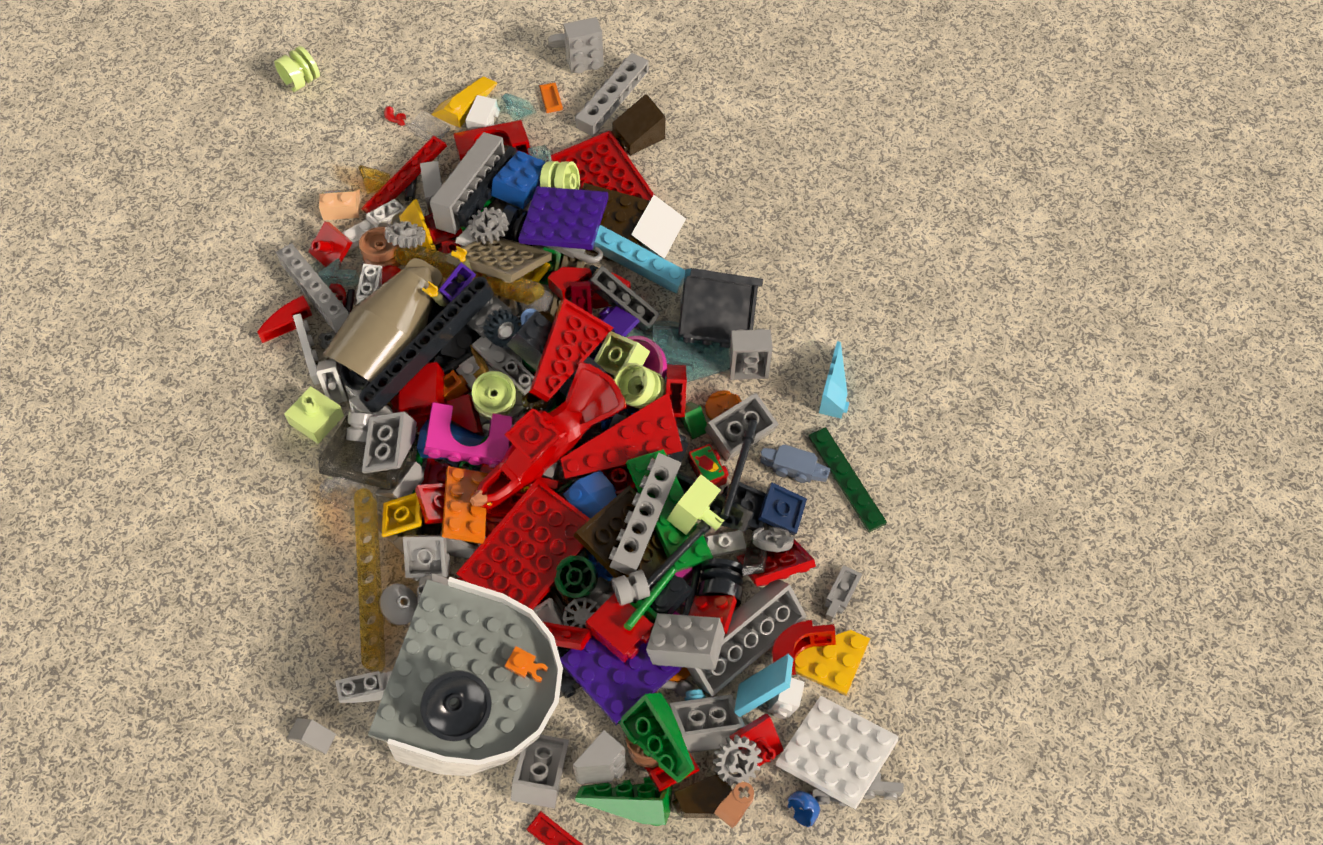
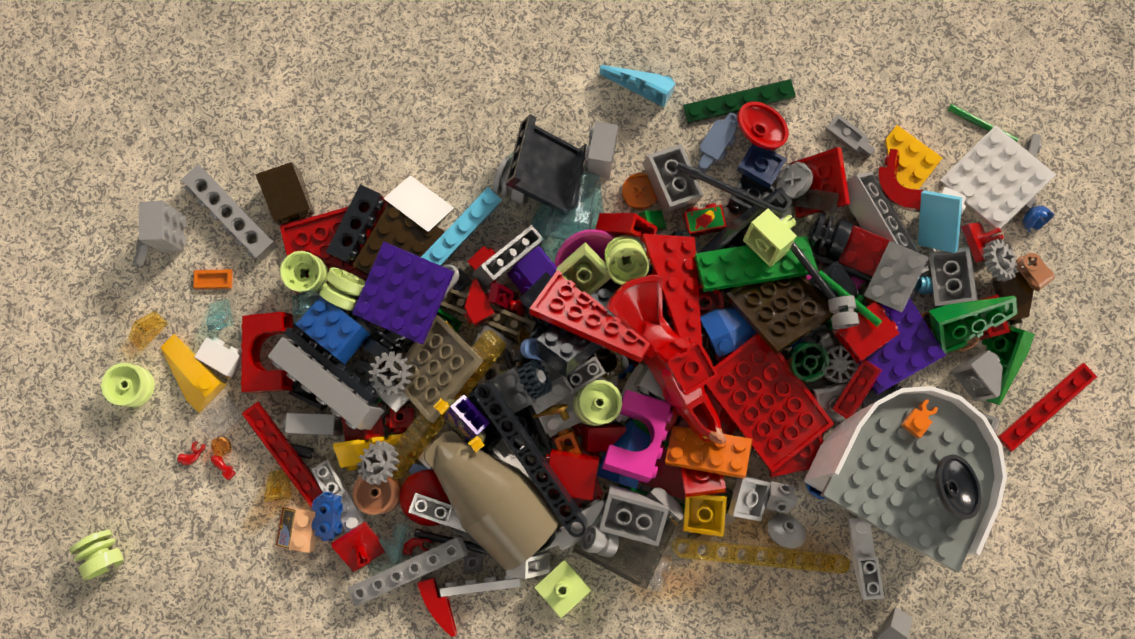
camera: 70 degrees left, 20 degrees up
light grey brick [609,453,681,575] -> none
none -> yellowish green wheel [101,363,155,407]
none -> clear yellow slope [128,311,169,351]
none -> clear orange tile [211,436,232,457]
none -> red arm [211,453,236,480]
none -> yellowish green wheel [280,251,328,295]
none -> blue brick [312,492,343,541]
none -> black brick [326,184,384,265]
none -> red dish [737,102,789,150]
none -> green bar [948,104,1019,142]

